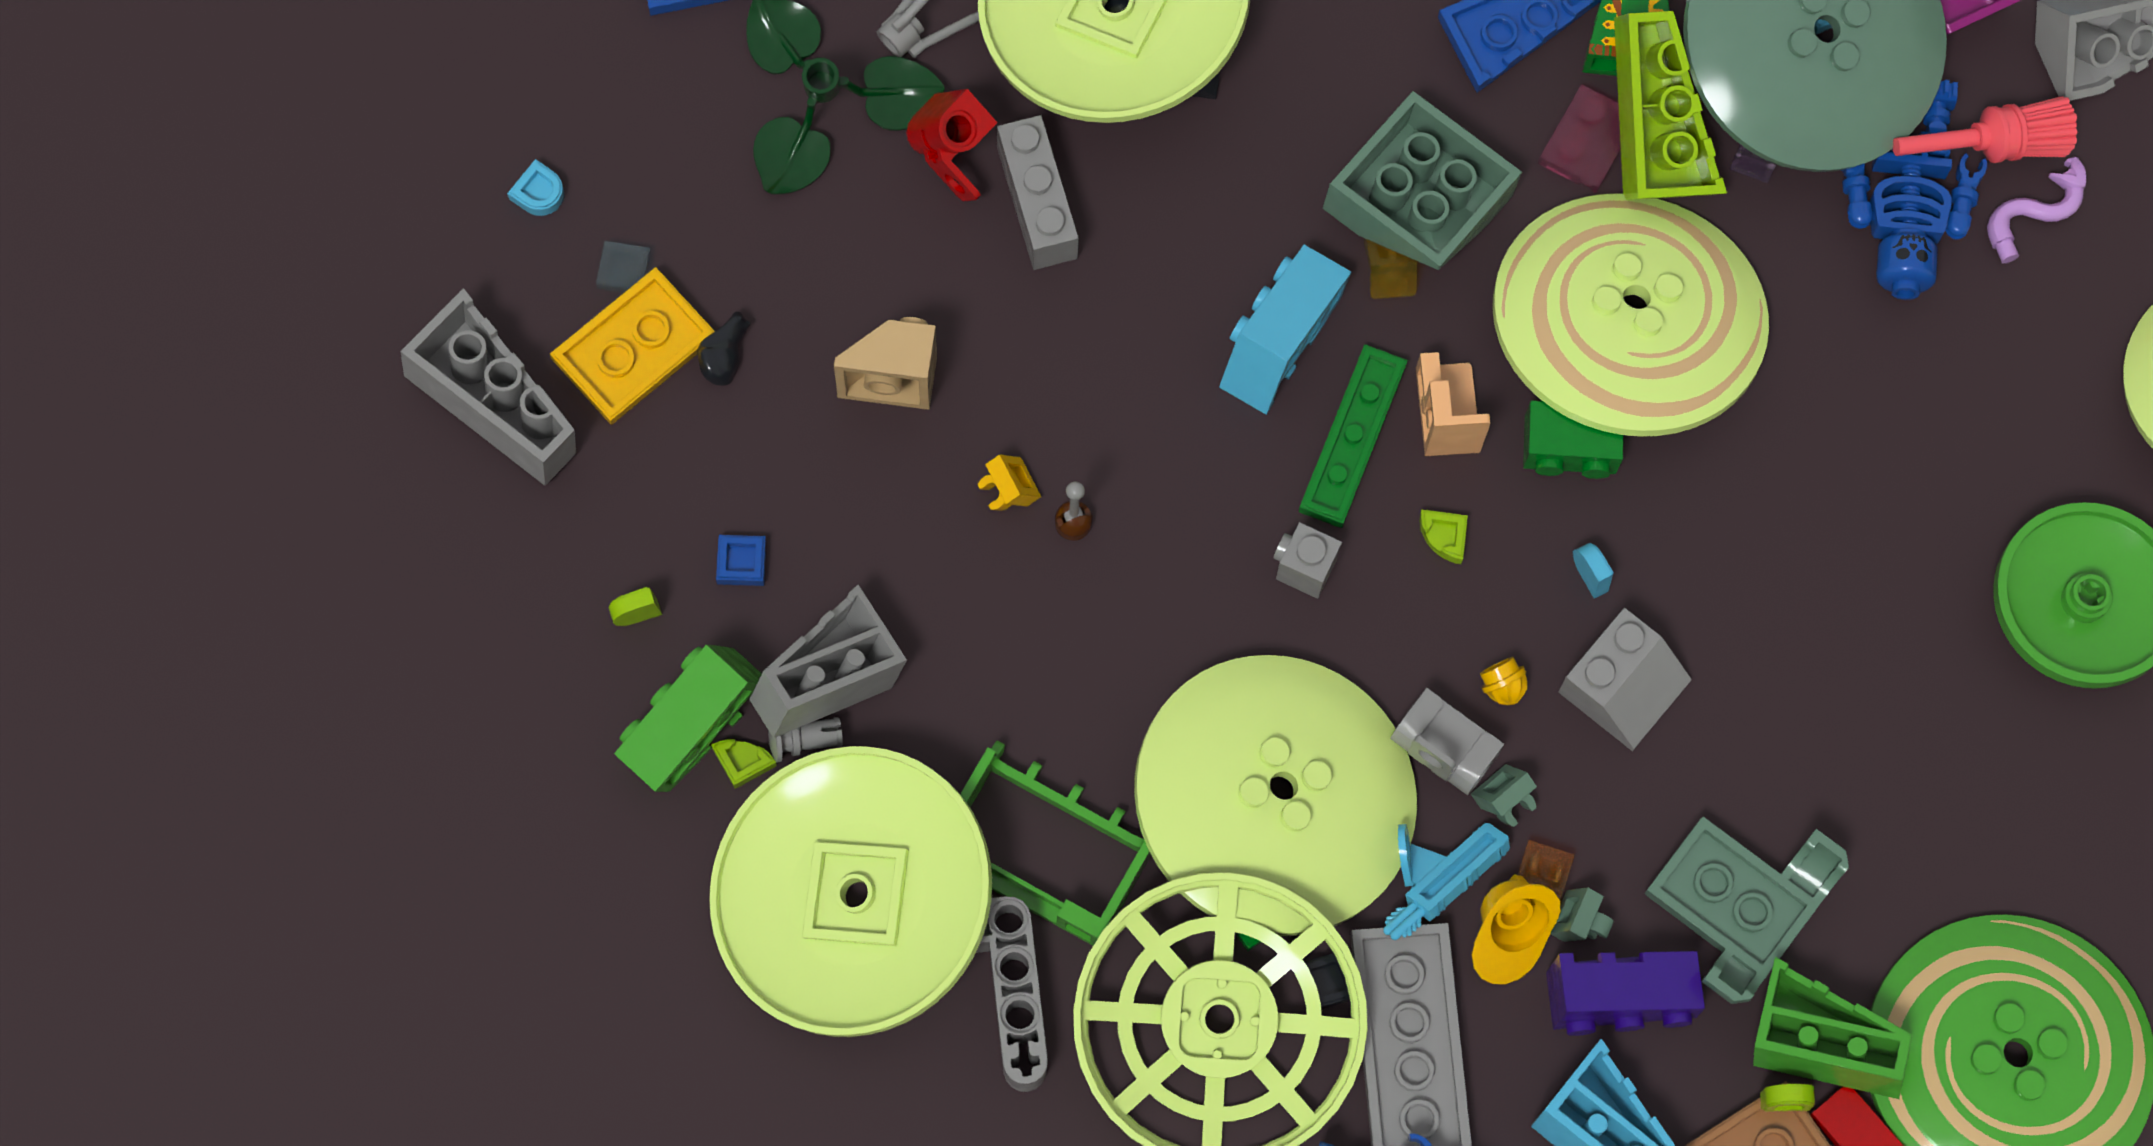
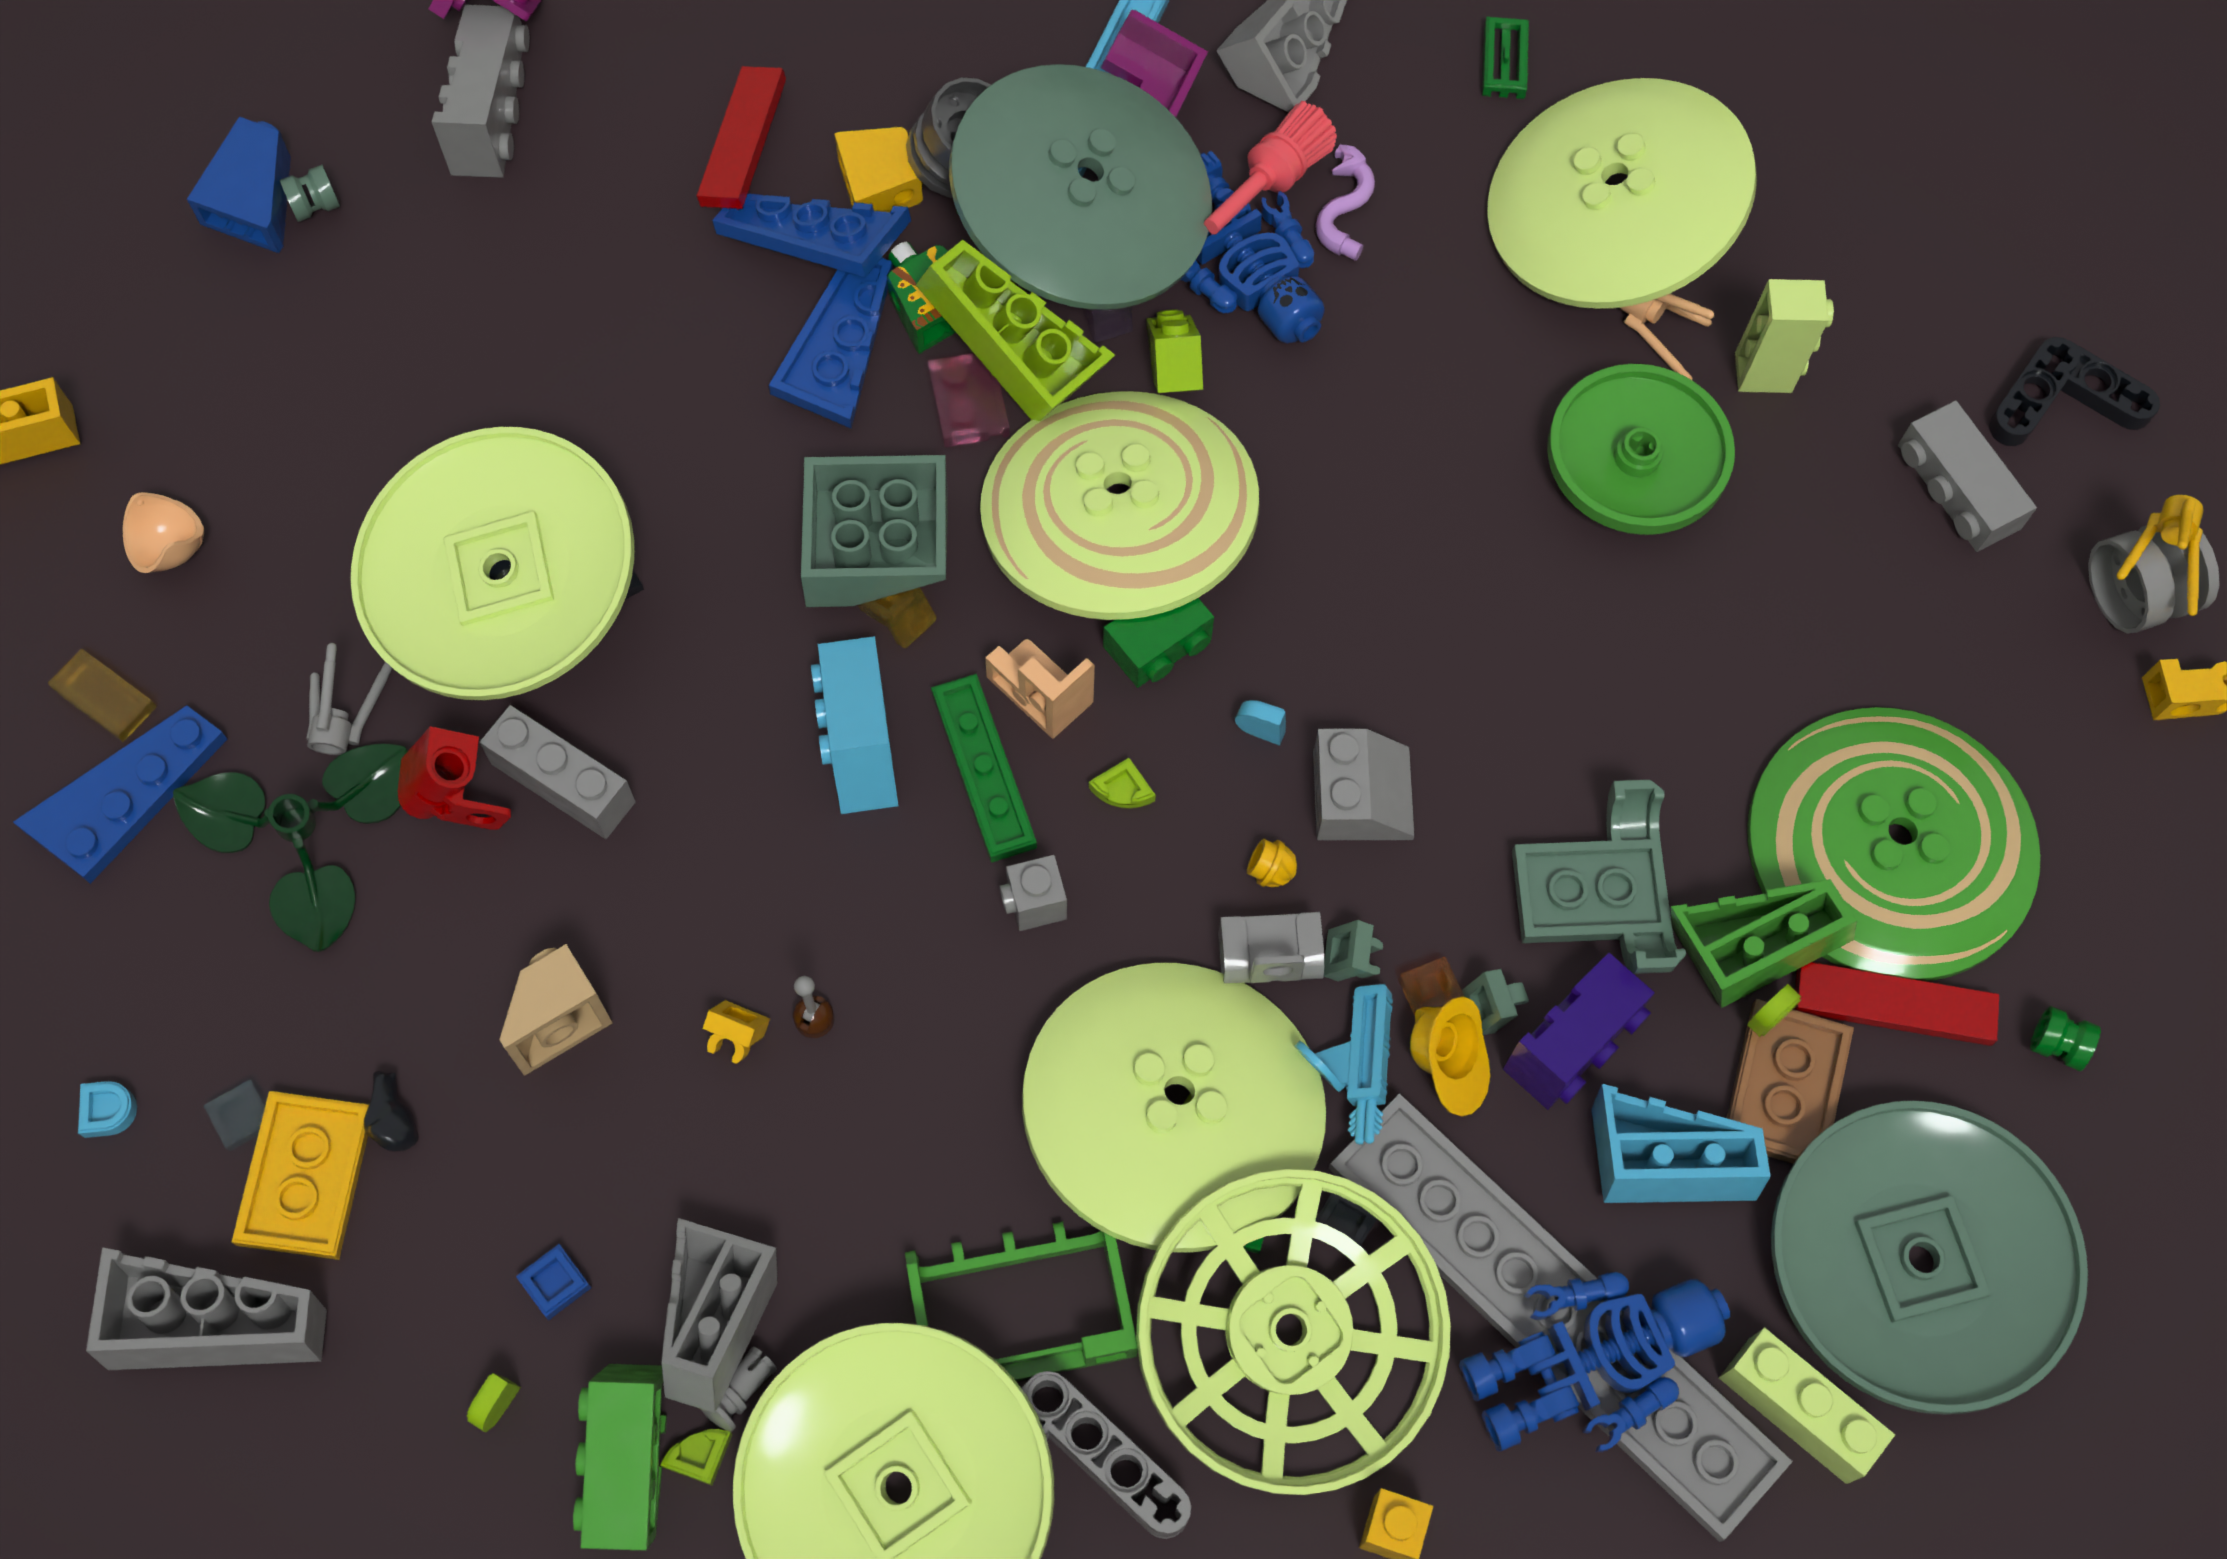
camera: 40 degrees left, 5 degrees down
none -> lime slope [1146,310,1203,393]

